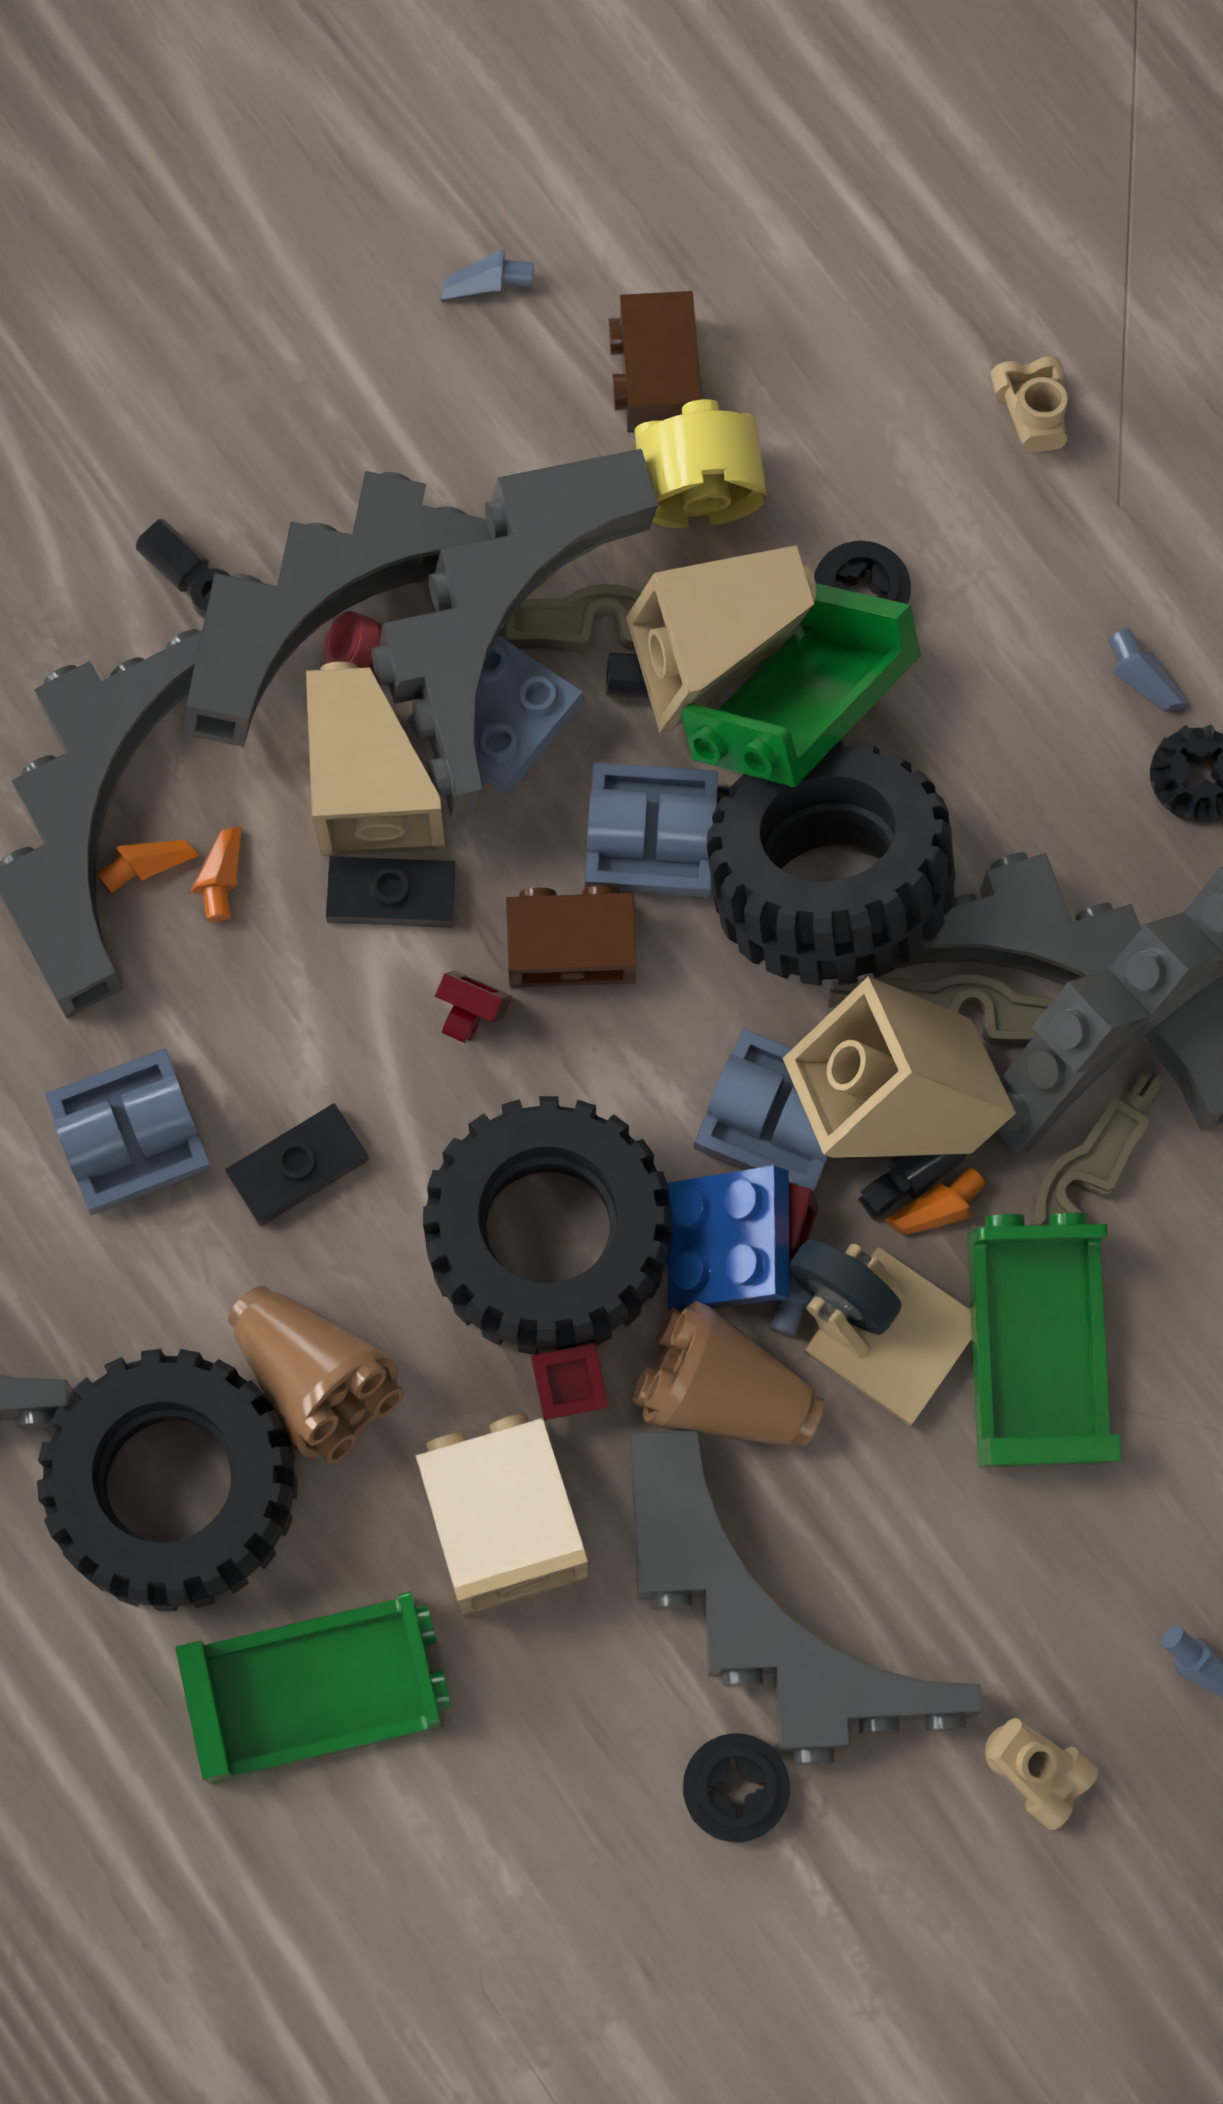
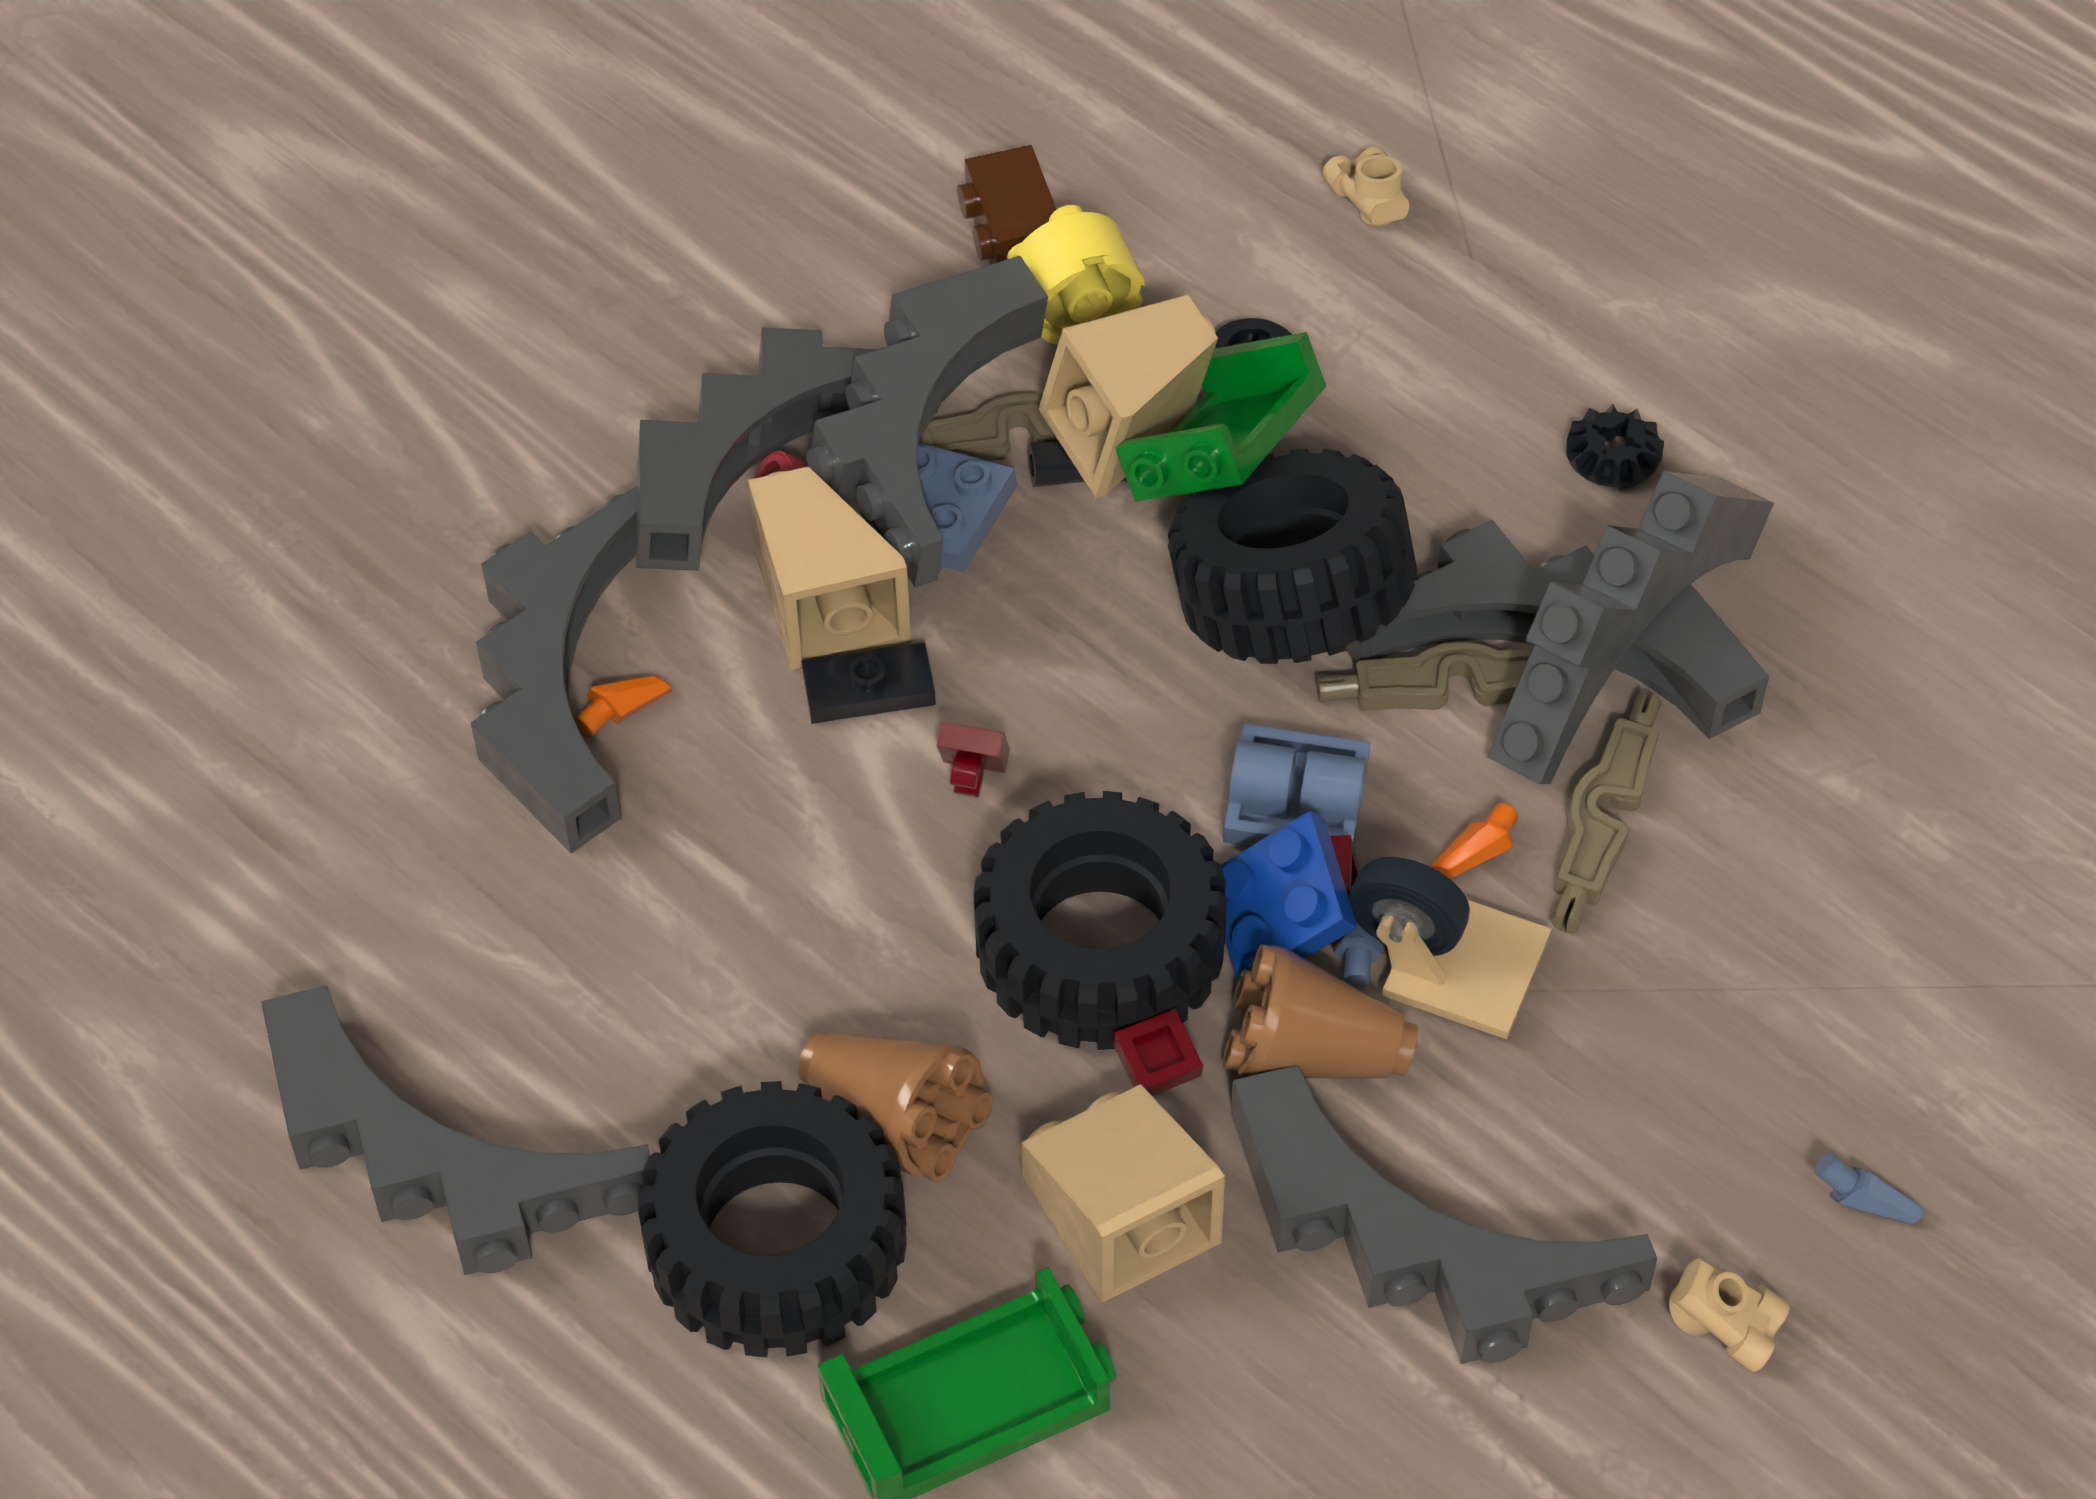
camera: 10 degrees left, 20 degrees down
sand blue plate [45,1048,212,1216] -> none
black bar [136,519,230,619] -> none
orange bar [191,827,242,923] -> none
black plate [225,1103,369,1227] -> none
sand blue bar [440,250,534,301] -> none
reddish brown brick [506,885,636,988] -> none
sand blue plate [585,762,718,897] -> none
black gear [683,1733,790,1843] -> none
tan slope [783,976,1016,1158] -> none
black bar [858,1154,967,1220] -> none
green panel [967,1213,1121,1467] -> none
sand blue bar [1108,629,1189,712] -> none

